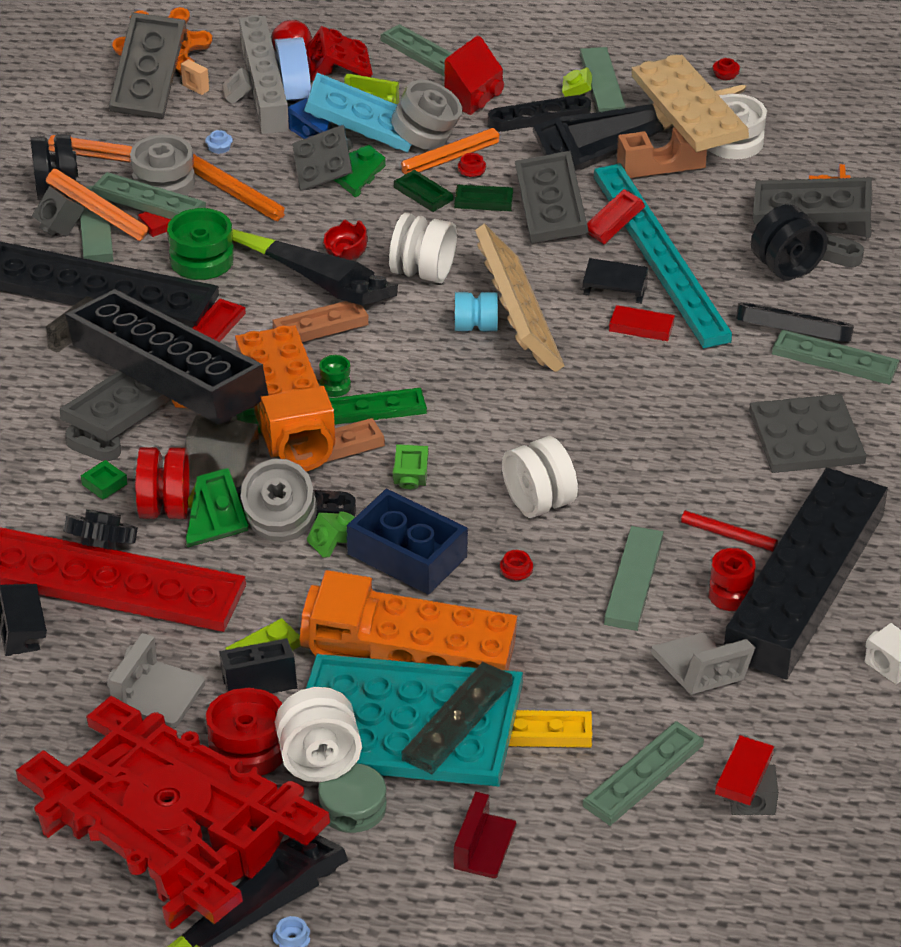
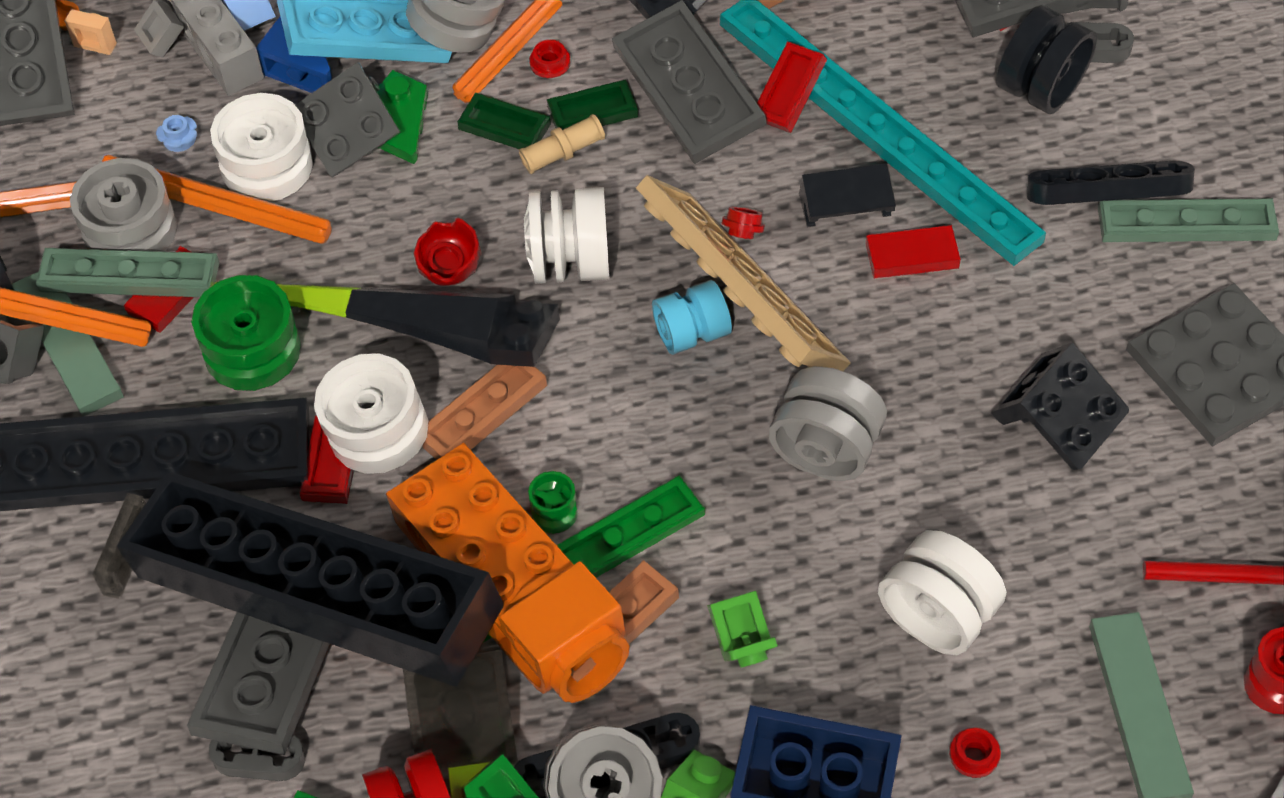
camera: 20 degrees left, 15 degrees up
none -> white wheel [210,93,313,202]
none -> white wheel [314,353,429,474]
none -> tan pin [519,114,605,174]
none -> red plate [721,206,765,239]
none -> light grey wheel [769,366,887,481]
none -> black bracket [991,342,1129,470]

